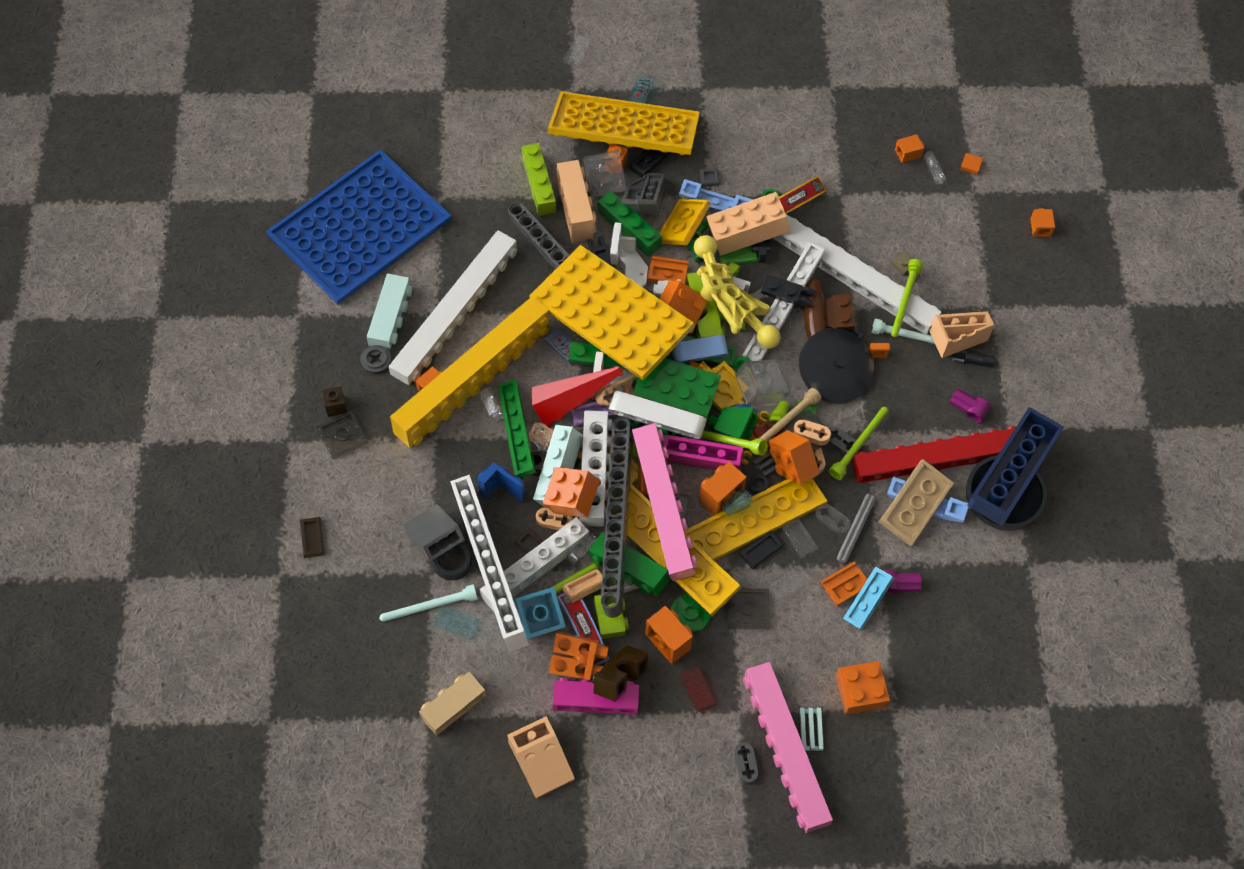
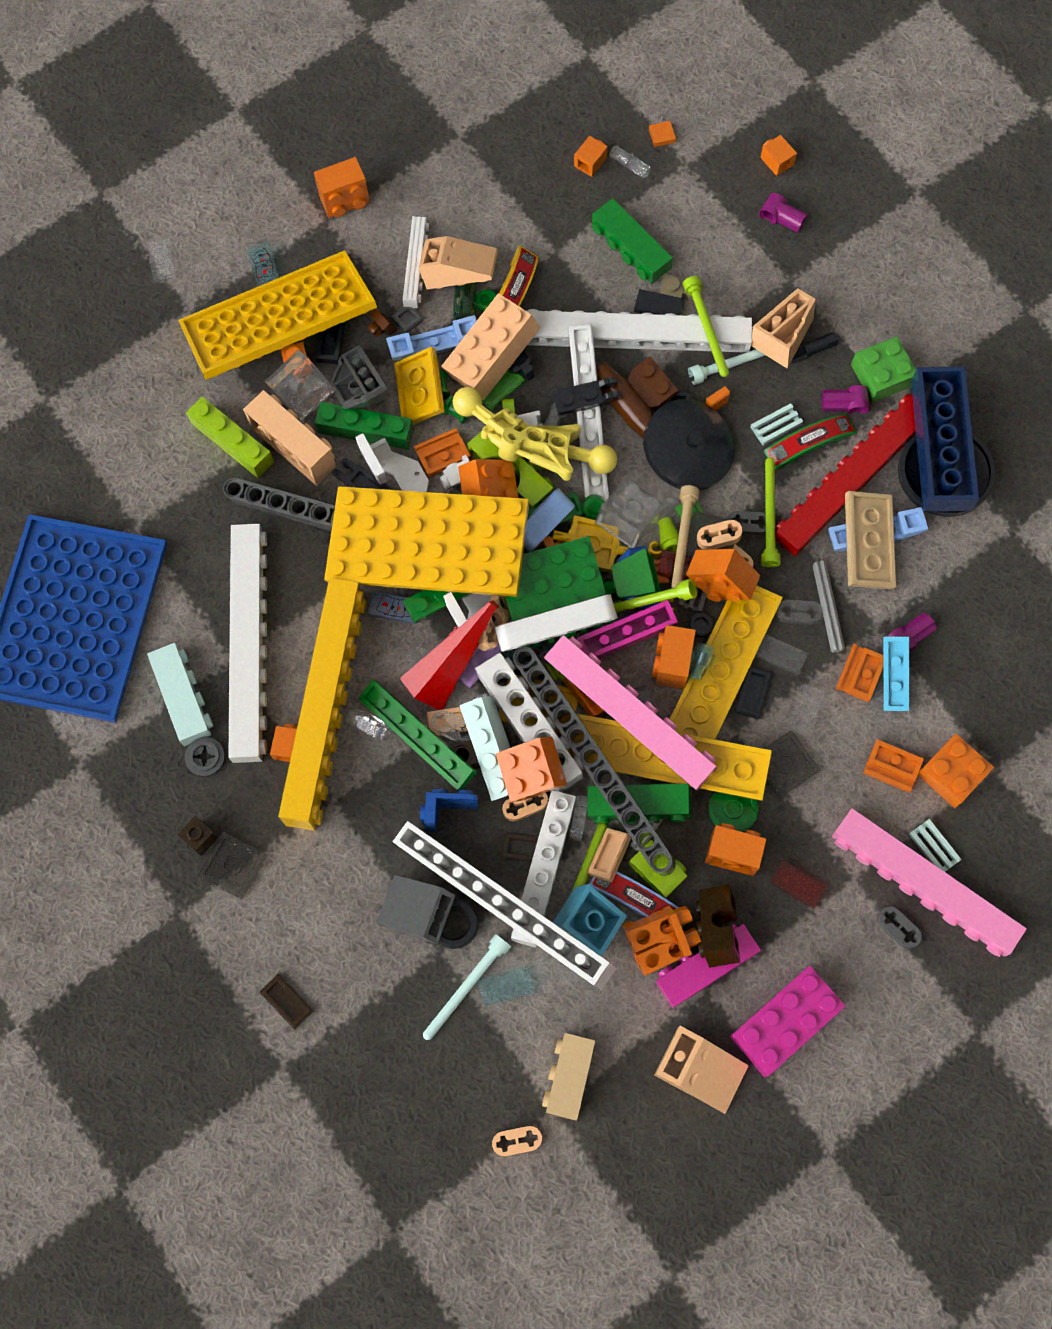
camera: 30 degrees left, 10 degrees up
none -> orange brick [314,157,370,218]
none -> reddish brown tile [367,308,397,338]
none -> white piece [403,216,429,308]
none -> light nougat slope [419,236,498,289]
none -> clear green arm [453,282,477,320]
none -> light nougat beam [492,1126,542,1156]
none -> green brick [592,198,673,284]
none -> black tile [634,289,684,315]
none -> dark pink brick [729,965,846,1078]
none -> light aqua tile [751,403,803,445]
none -> magenta piece [759,193,808,233]
none -> slope [763,414,857,470]
none -> bright green brick [851,336,916,403]
none -> orange plate [863,739,924,793]

